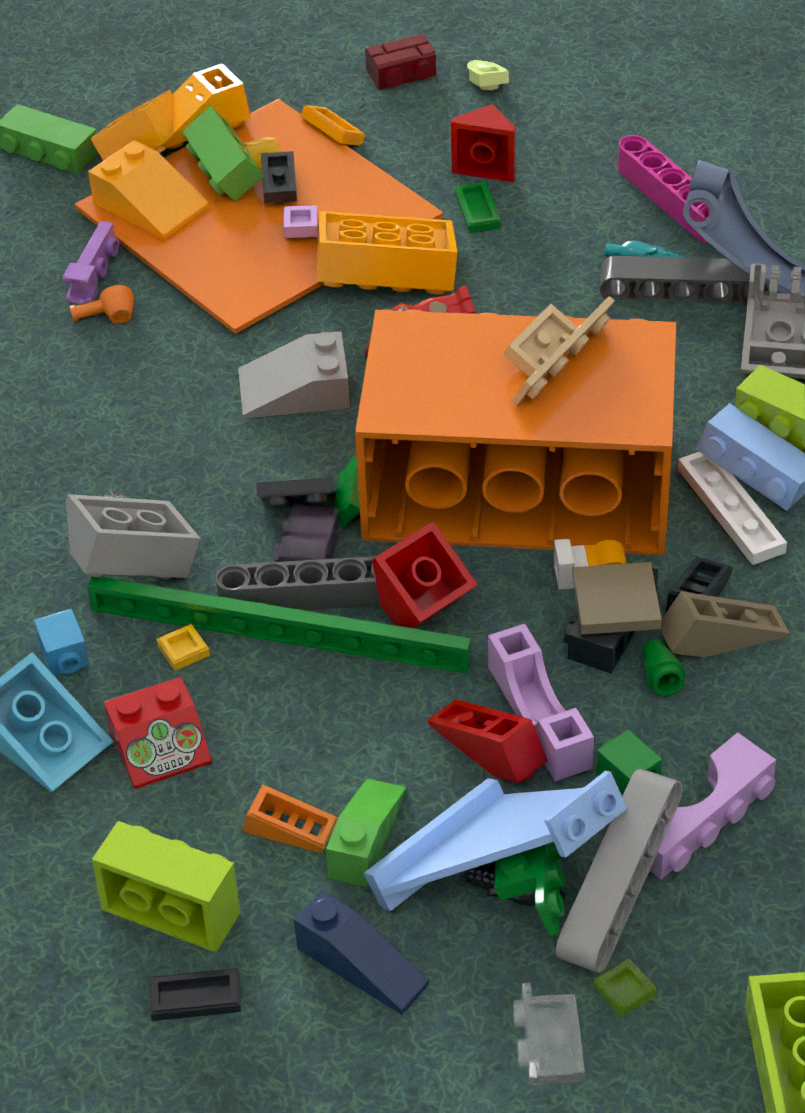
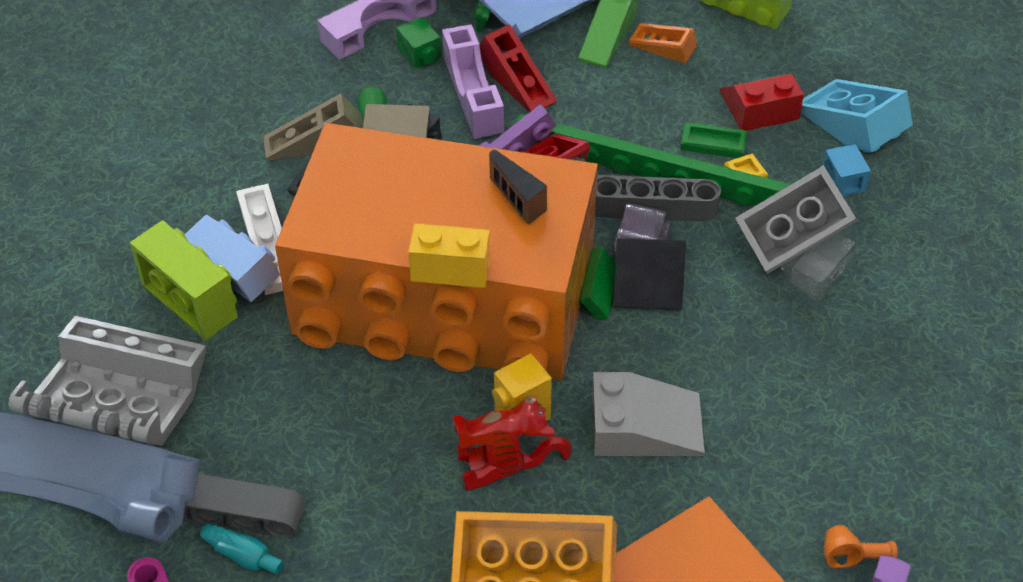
camera: 175 degrees left, 5 degrees up
tan bracket [503,296,615,406] -> none
none -> yellow brick [408,223,490,288]
none -> medium lavender plate [480,104,557,152]
none -> black slope [489,149,547,224]
none -> green tile [680,122,747,158]

